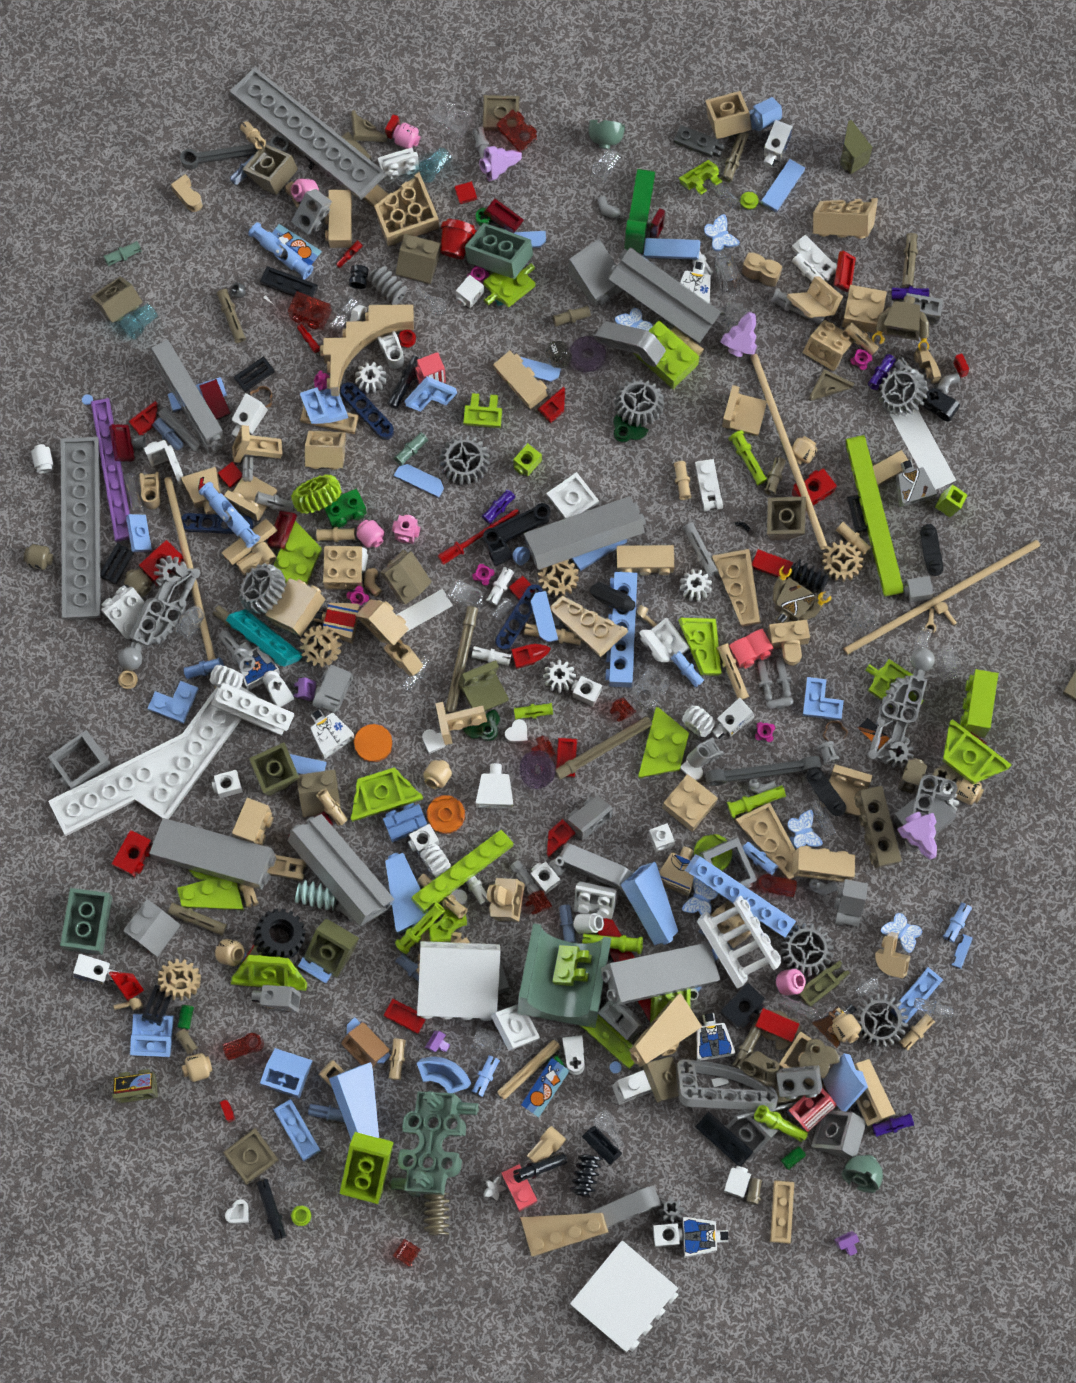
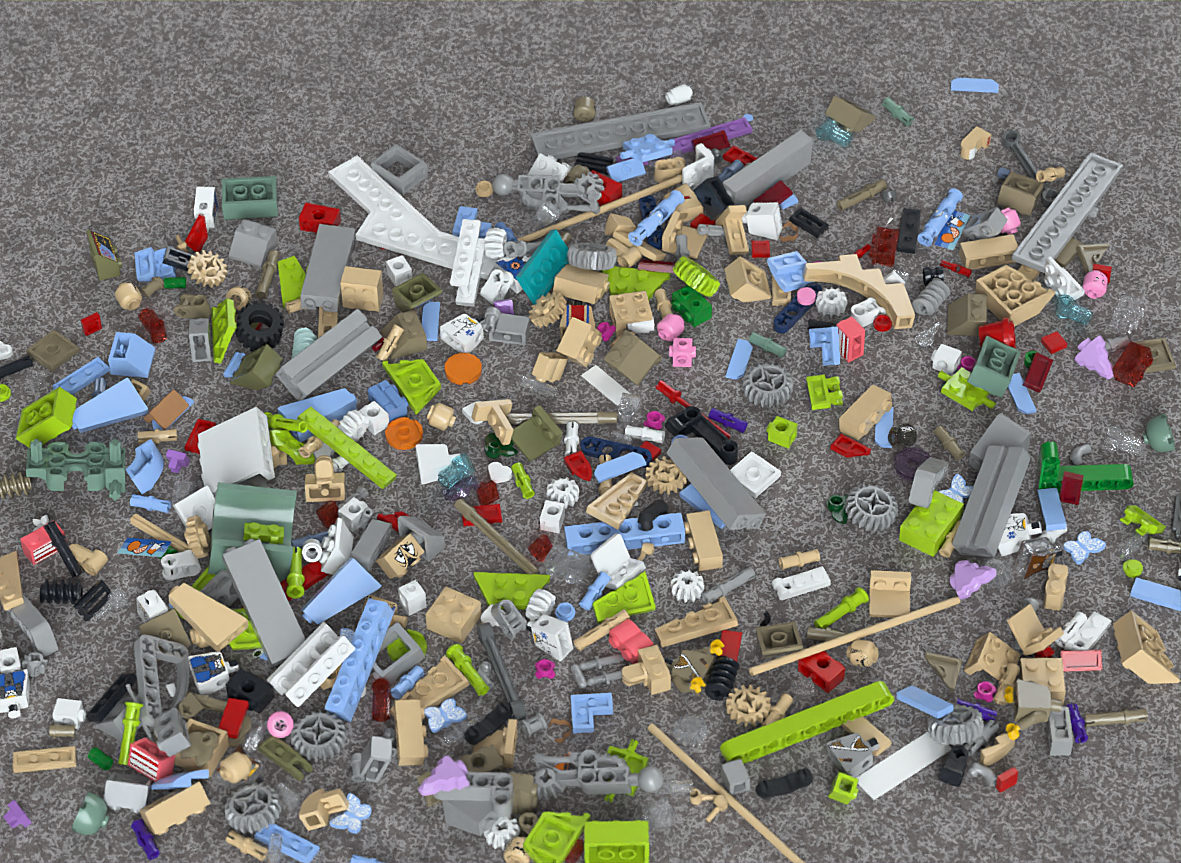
camera: 80 degrees right, 25 degrees down
none -> dark tan piece [174,294,212,319]
none -> tan gear [184,515,211,559]
none -> tan brick [375,533,425,579]
none -> clear light blue piece [438,453,476,489]
none -> light blue plate [555,602,575,622]
none -> tan tile [605,213,636,236]
none -> light blue plate [620,134,675,162]
none -> black brick [693,176,735,221]
none -> red tile [751,241,770,258]
none -> bright pink tile [797,287,816,305]
none -> light blue tile [897,685,954,719]
none -> light blue piece [951,78,998,93]

